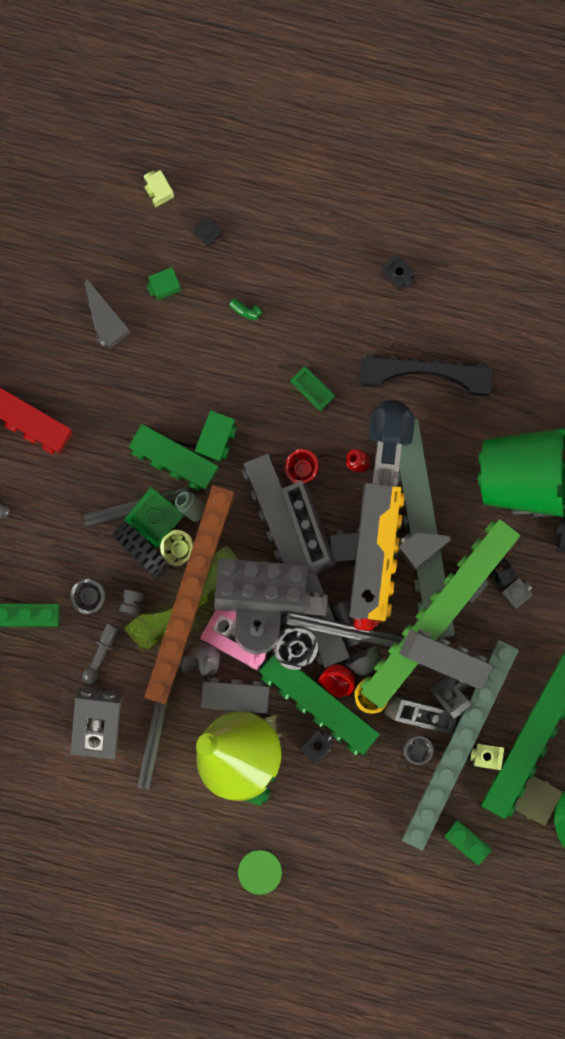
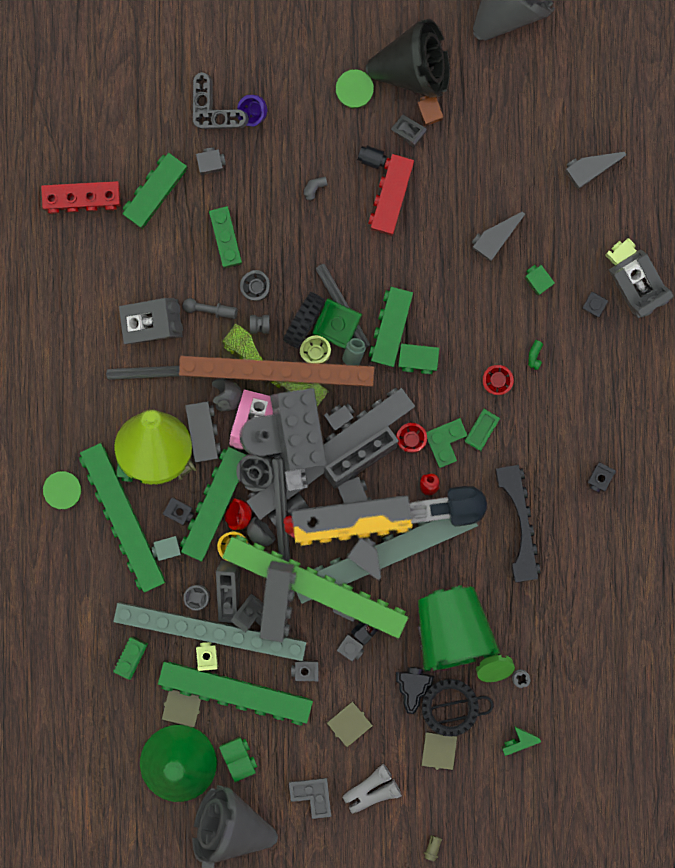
camera: 75 degrees right, 5 degrees up
none -> green brick [79,443,166,592]
none -> sand green brick [151,536,182,561]
none -> dark grey brick [291,661,318,682]
none -> dark grey brick [324,403,355,431]
none -> green plate [426,418,467,468]
none -> red helmet [483,365,514,395]
none -> dark grey slope [565,152,627,190]
none -> dark grey brick [609,249,674,318]

